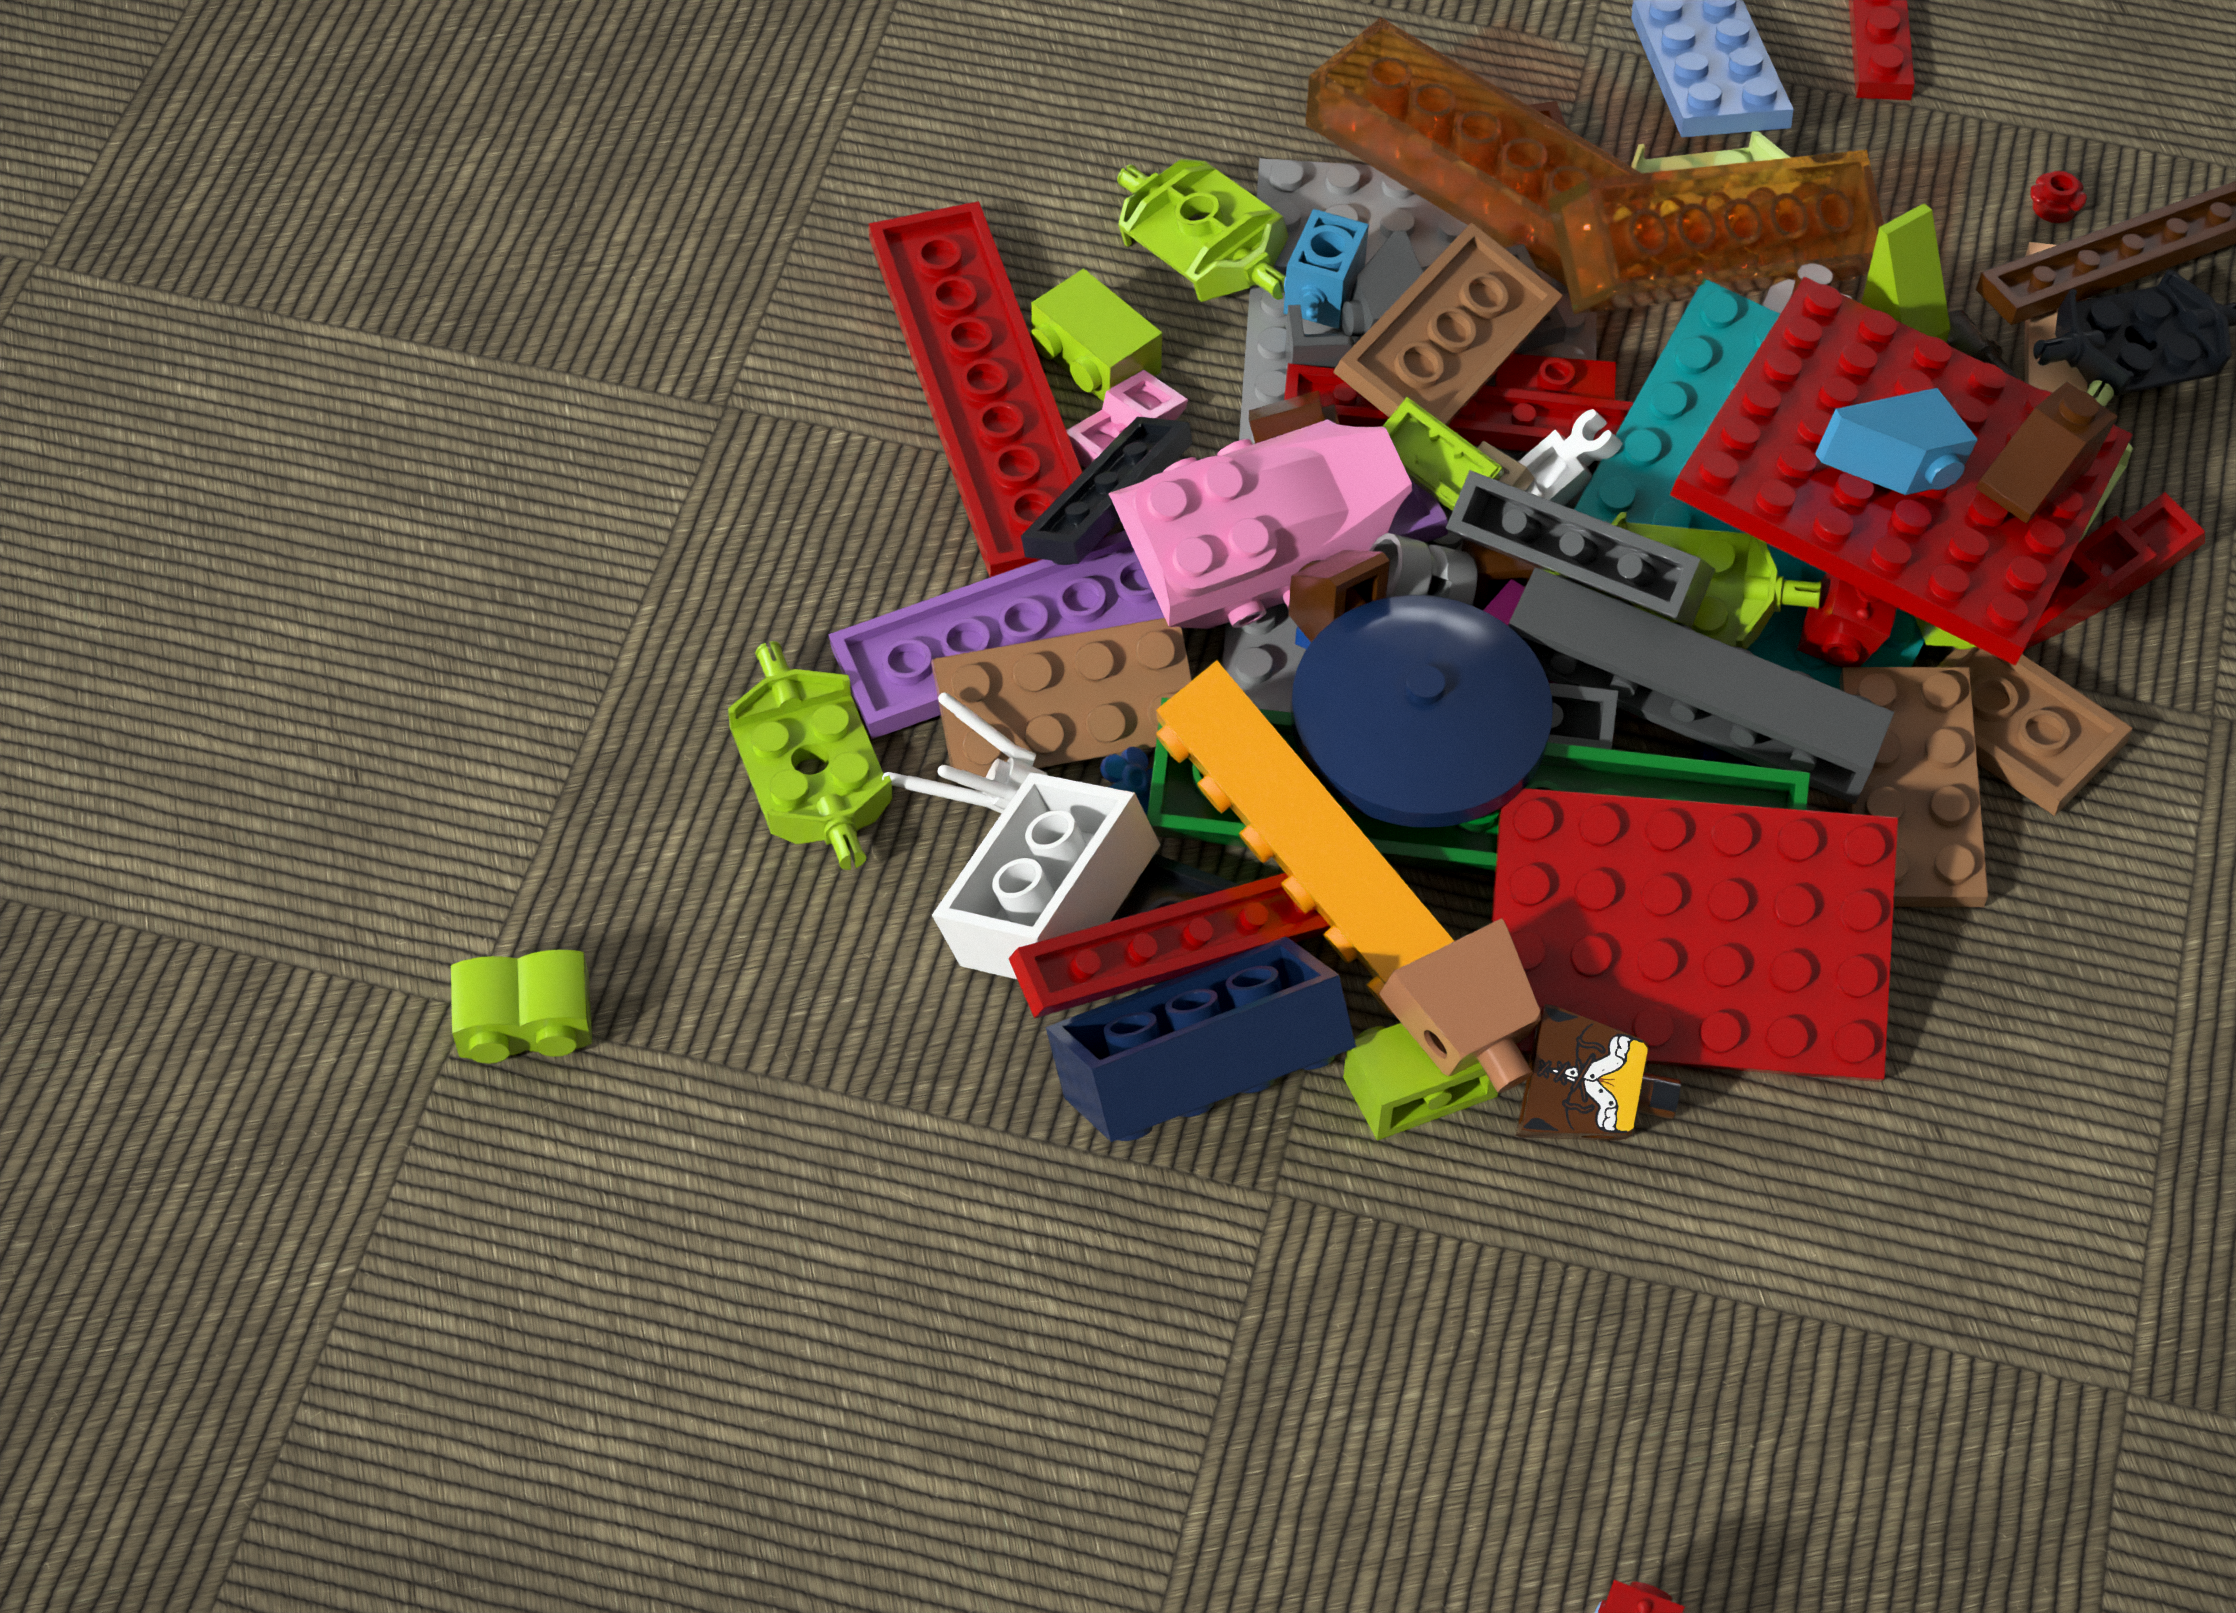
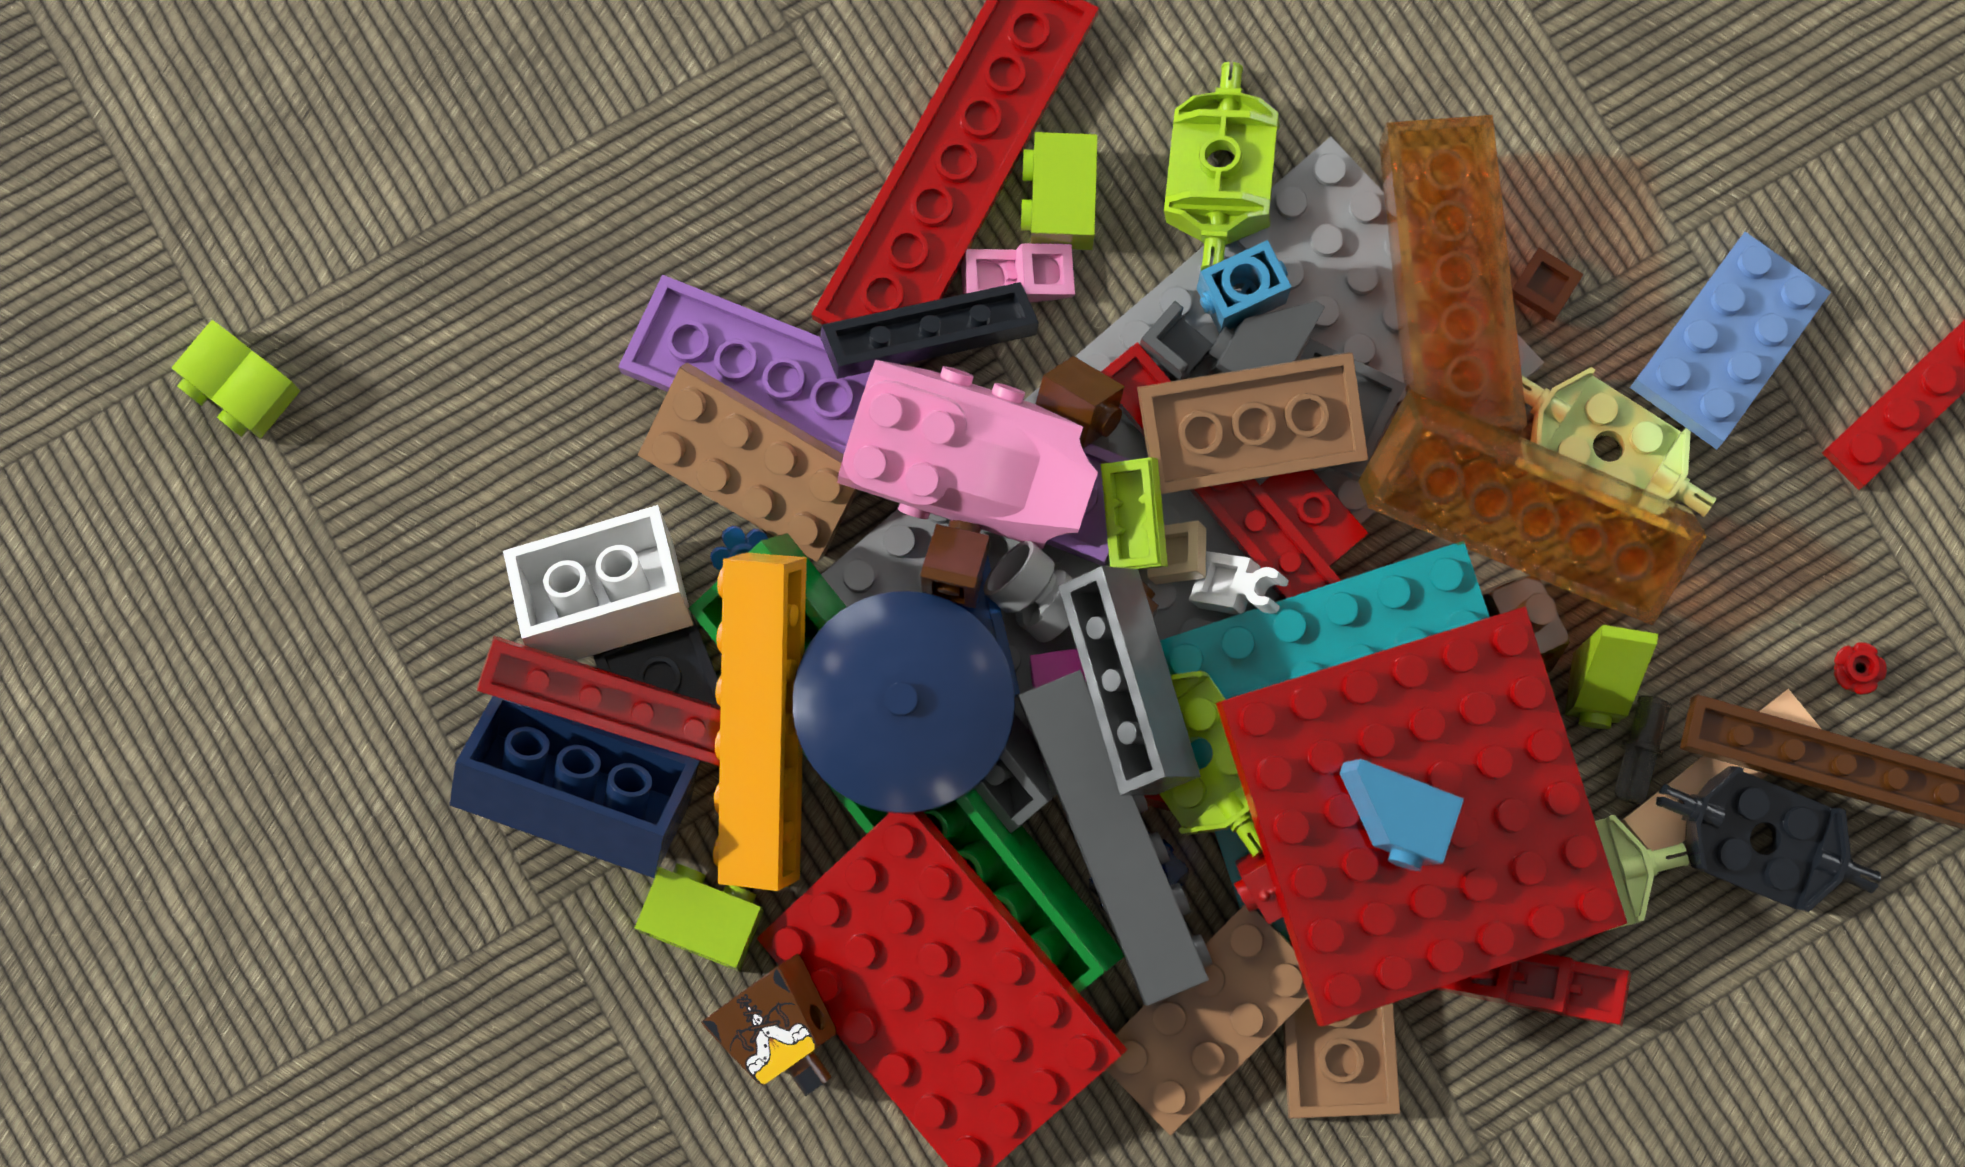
camera: 45 degrees right, 25 degrees up
lime plate [728,641,893,870] -> none
white plant [882,692,1047,814] -> none
nougat torso [1379,918,1541,1093] -> none
reddish brown slope [1976,381,2118,524] -> none

